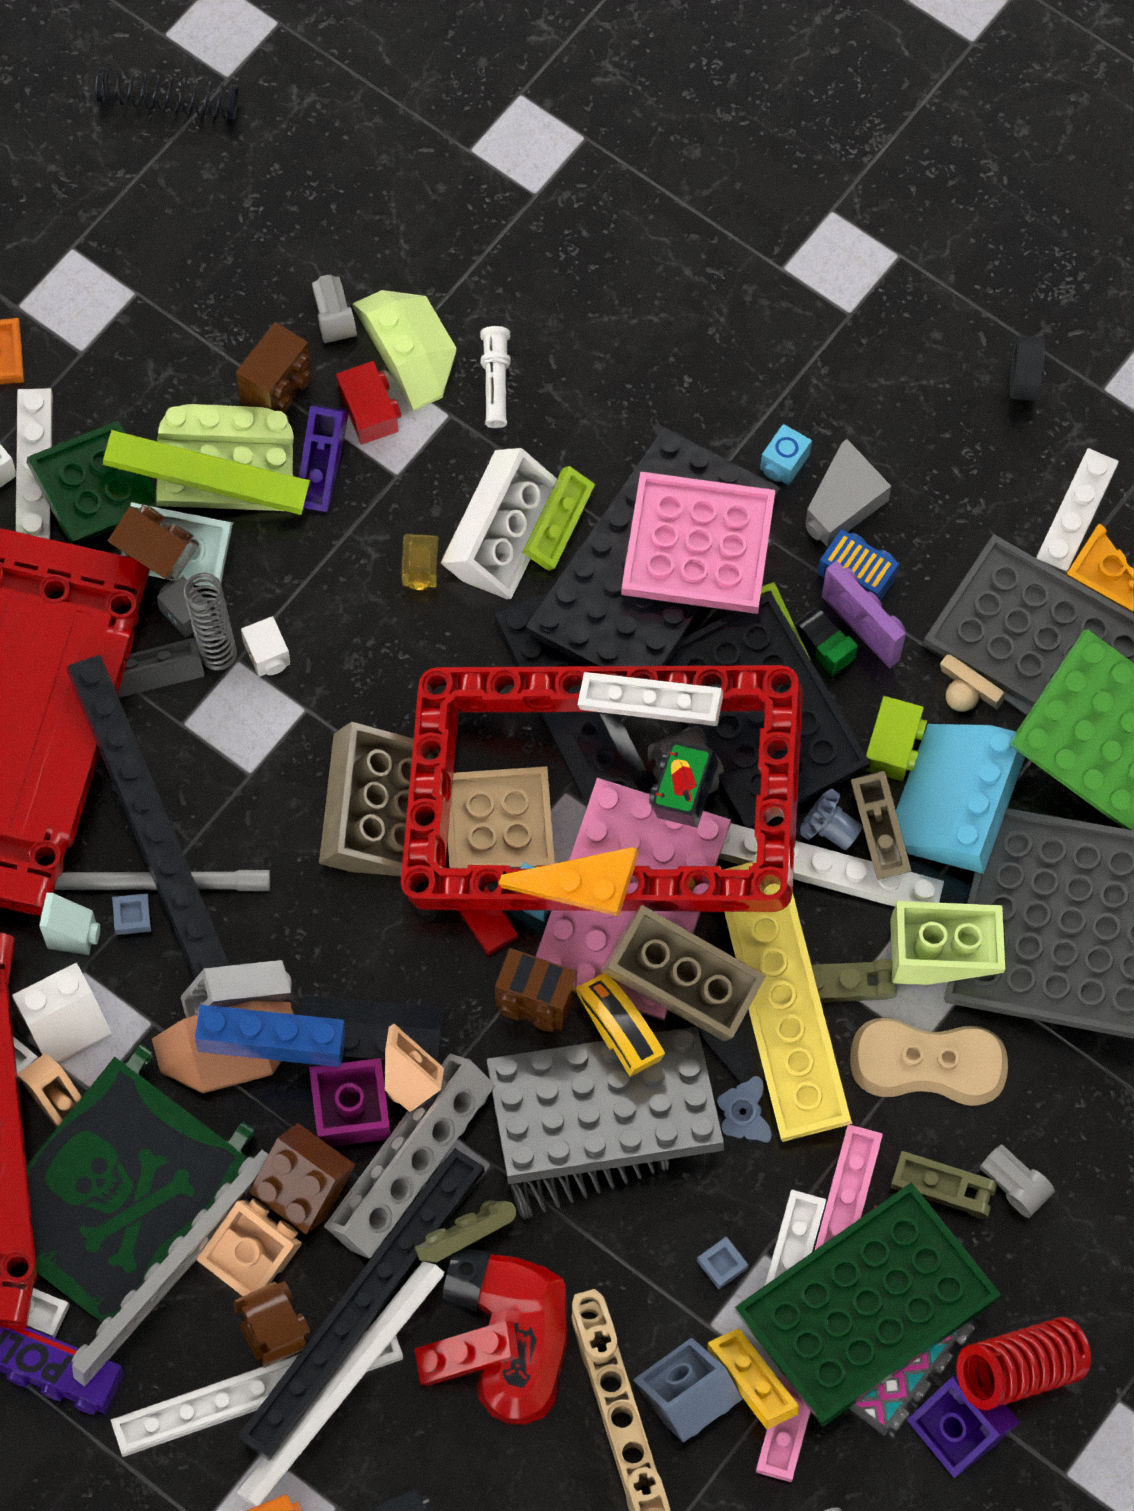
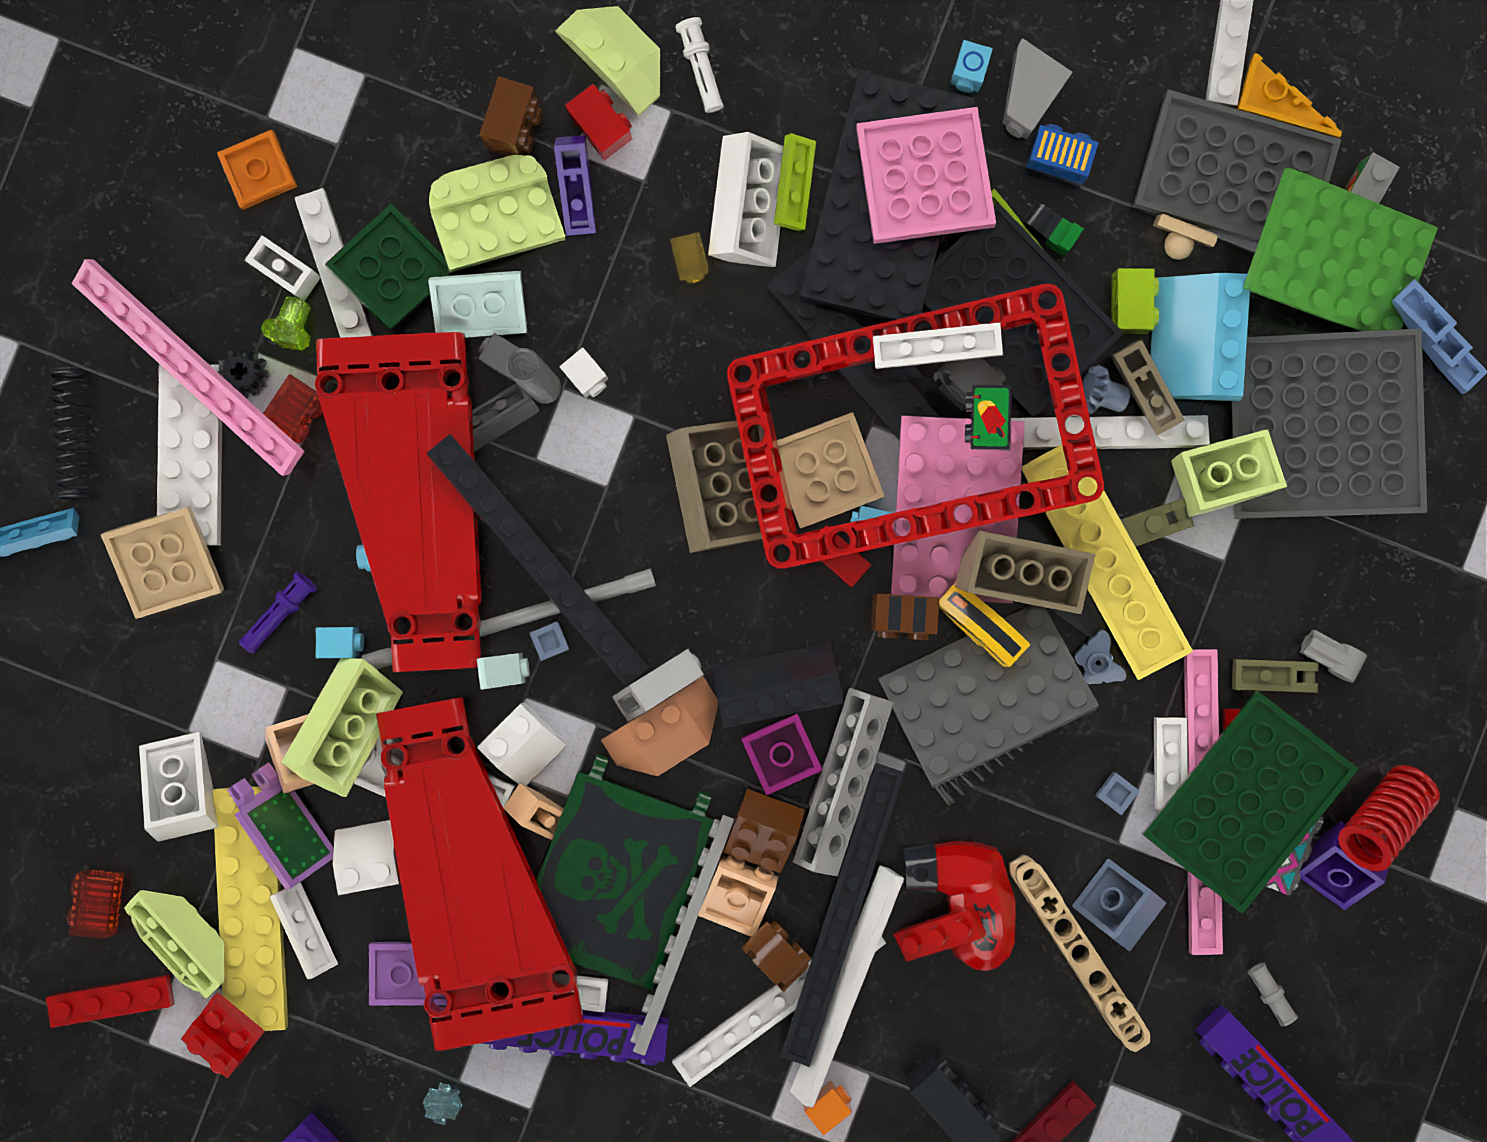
camera: 15 degrees left, 20 degrees up
lime tile [103,430,310,515] -> none
reddish brown brick [108,505,199,580] -> none
blue brick [195,1004,346,1067] -> none
light grey piece [312,274,357,343] -> none
light nougat slope [385,1024,444,1112] -> none
olive plate [415,1200,516,1262] -> none
light orange wing [499,847,639,916] -> none
yellow plate [707,1328,799,1430] -> none
medium lavender plate [822,561,906,669] -> none
tan plate [850,1017,1008,1106] -> none

